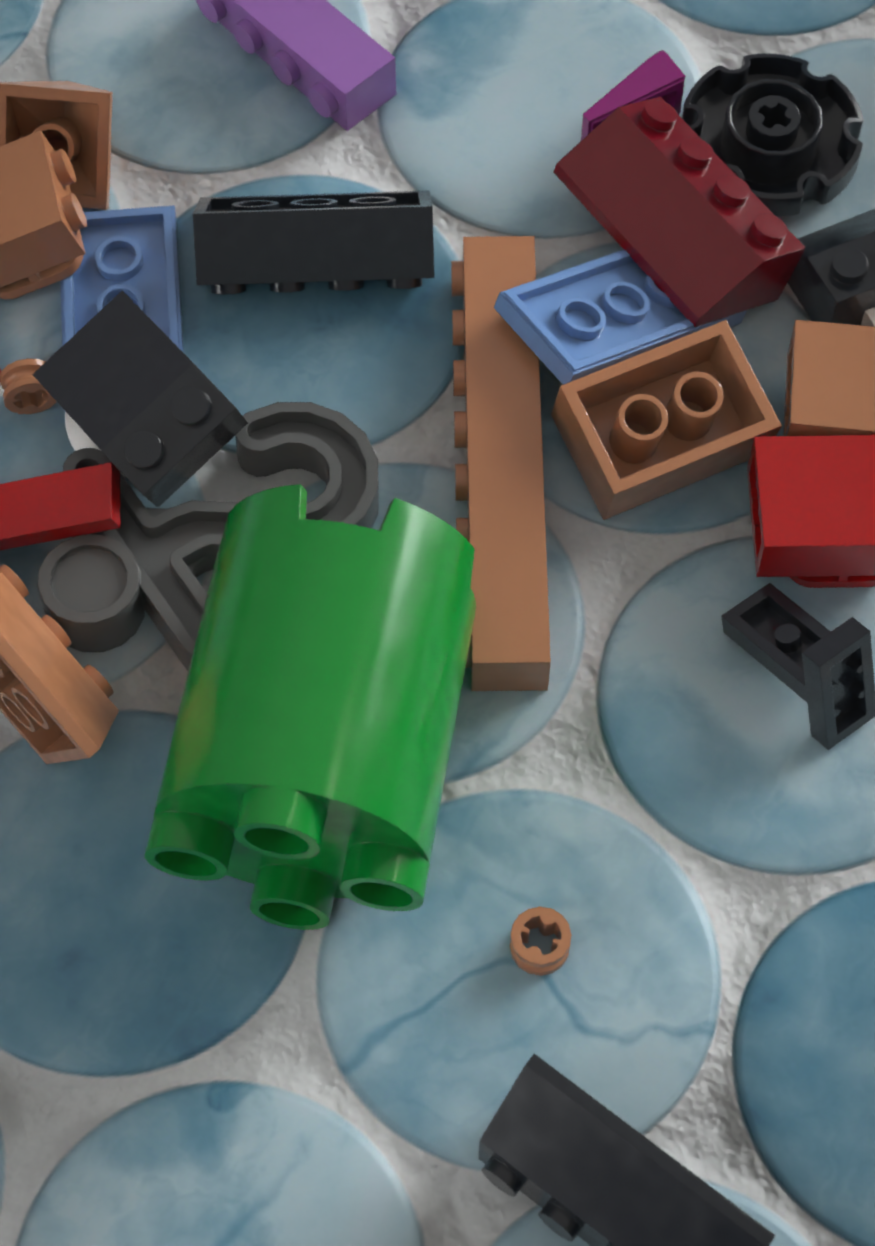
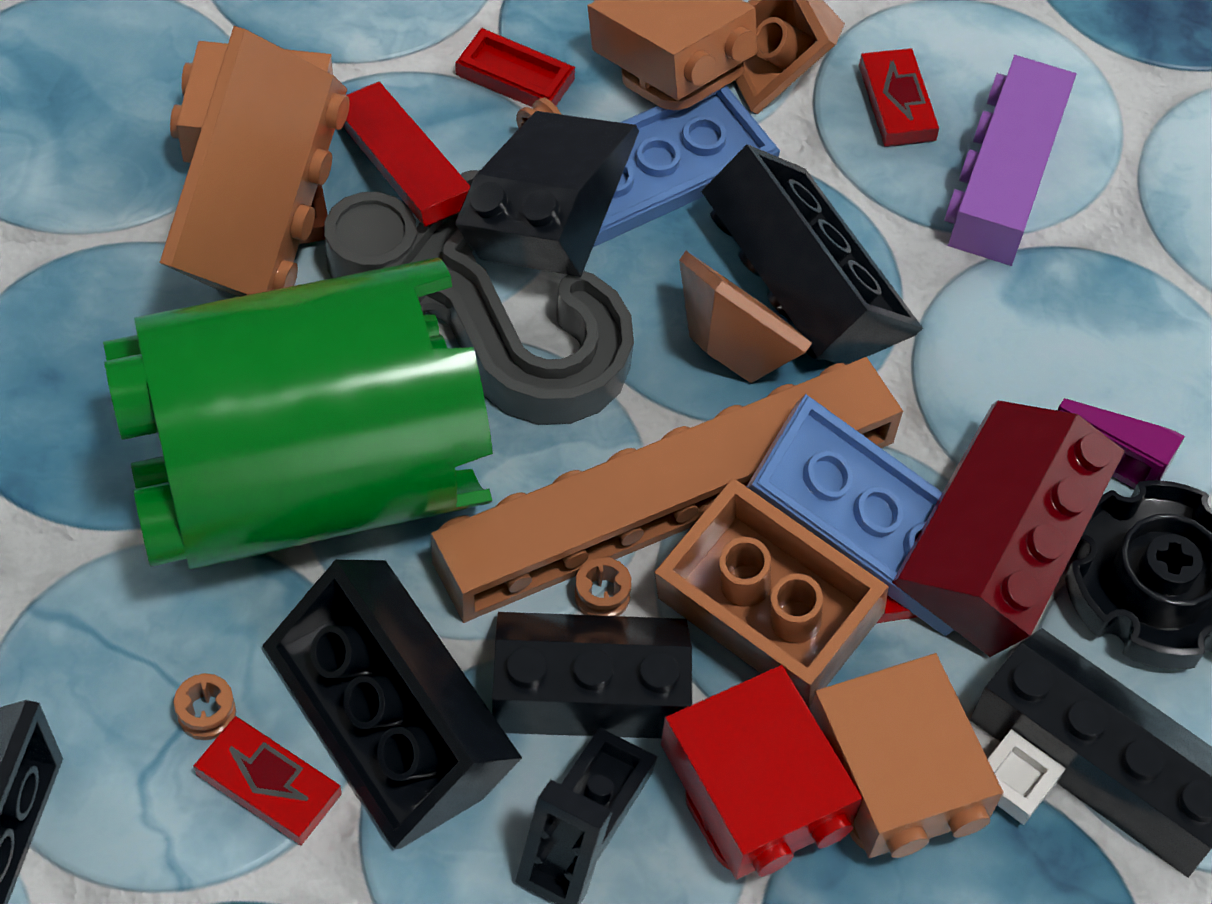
camera: 60 degrees right, 5 degrees down
none -> red tile [193,715,342,846]
none -> black slope [262,559,522,849]
none -> black slope [492,612,692,739]
none -> nougat bush [575,557,631,616]
none -> nougat slope [679,251,812,383]
none -> red tile [859,48,940,146]

